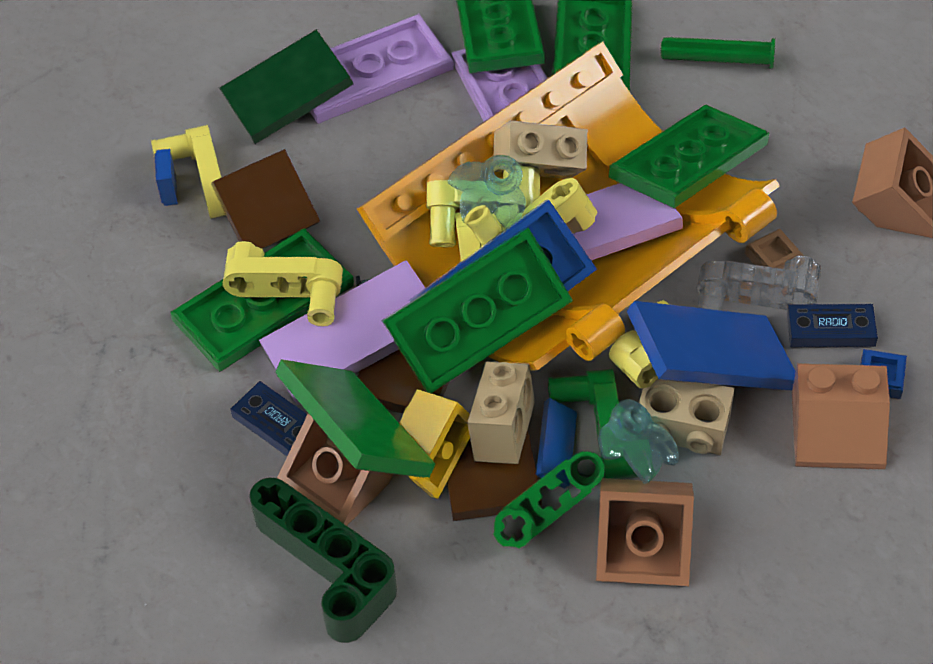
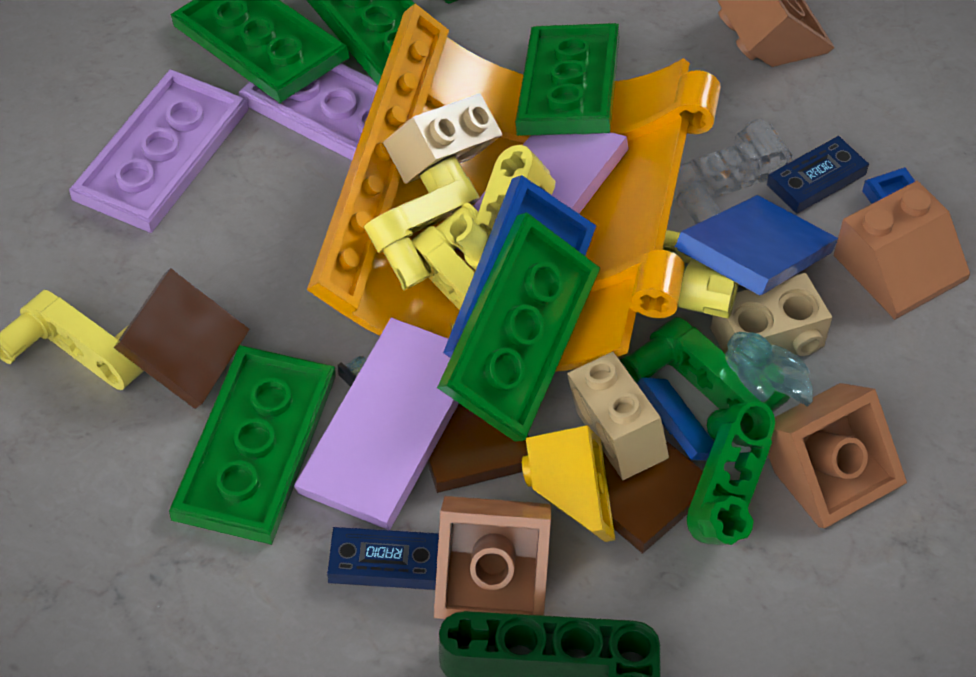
camera: 40 degrees left, 0 degrees up
blue tile [155,149,178,206] -> none
dark green tile [220,29,354,144] -> none
light yellow beam [223,241,343,327] -> none
green tile [275,359,436,478] -> none
clear light blue plate [448,155,526,229] -> none
medium nougat tile [745,229,804,281] -> none

